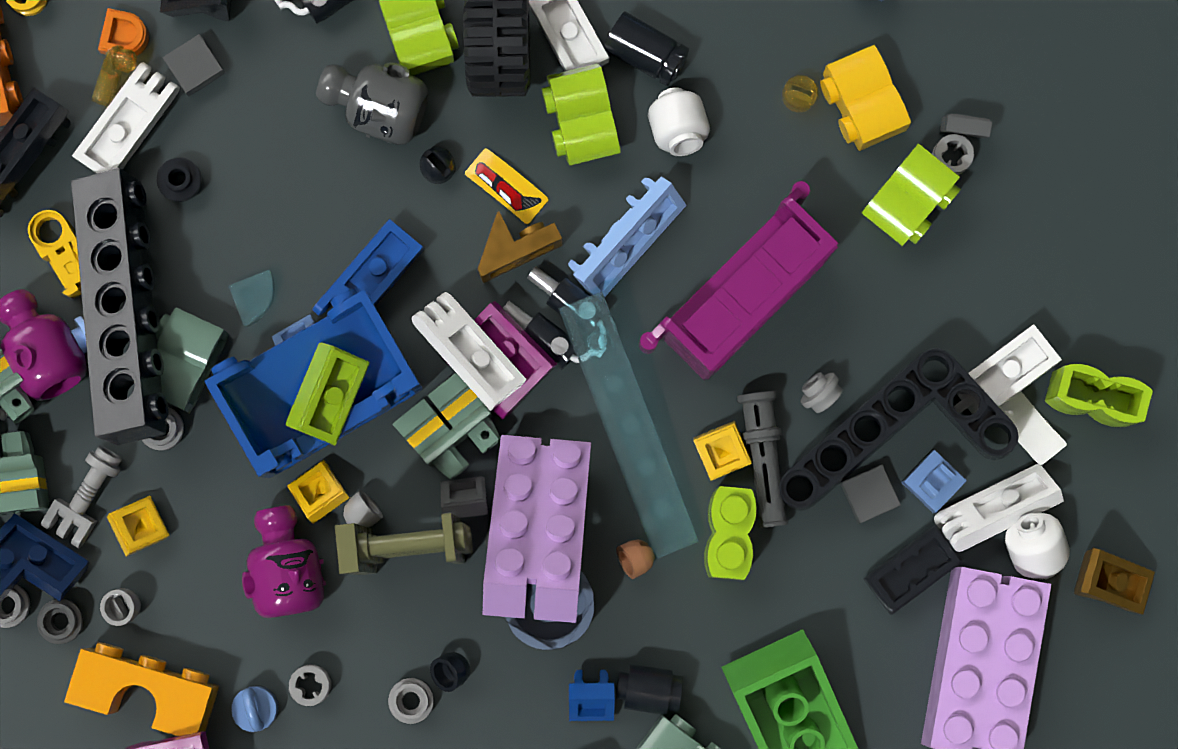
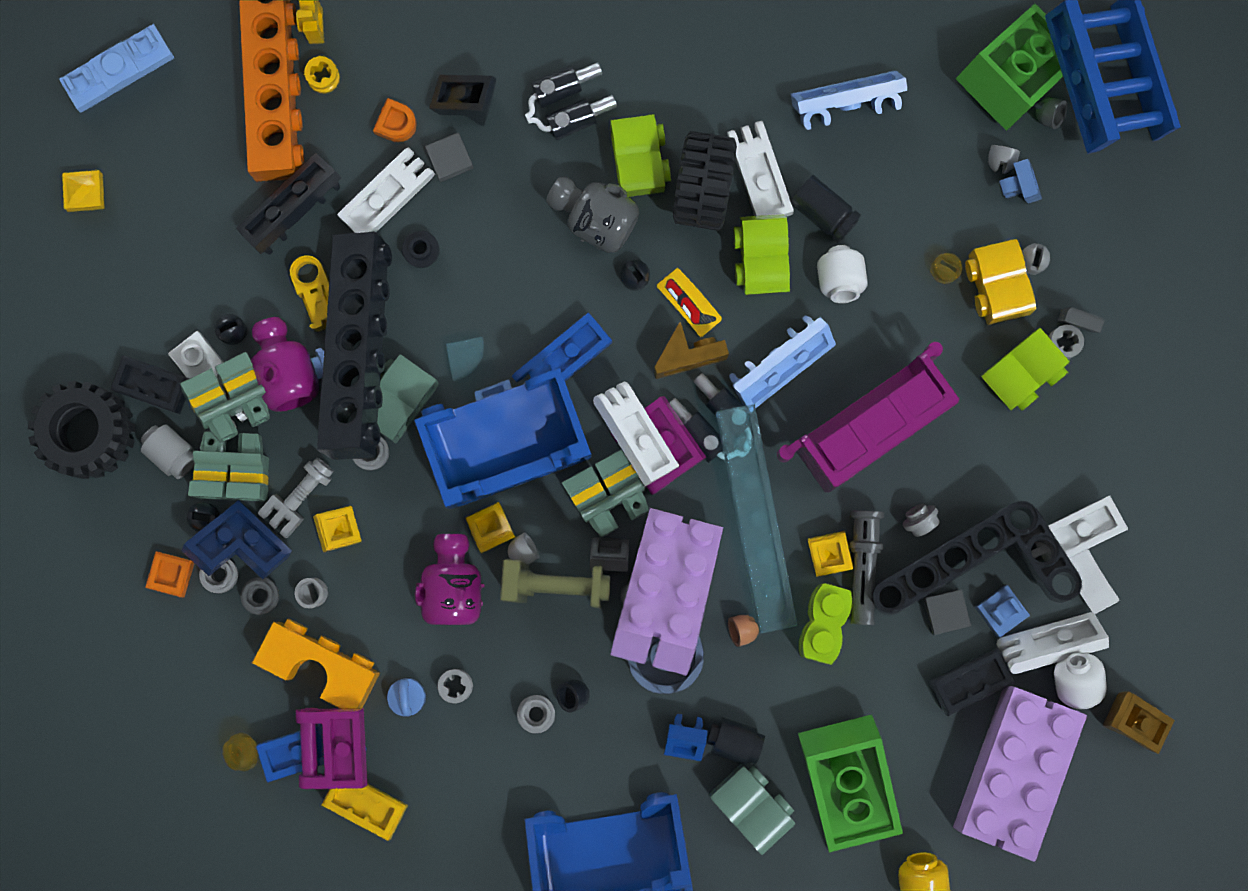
camera: 15 degrees right, 0 degrees up
clear yellow arm [91,45,137,107] -> none
lime slope [286,342,370,446] -> none
lime brick [1045,364,1153,427] -> none
none -> light grey hinge [1022,244,1050,275]

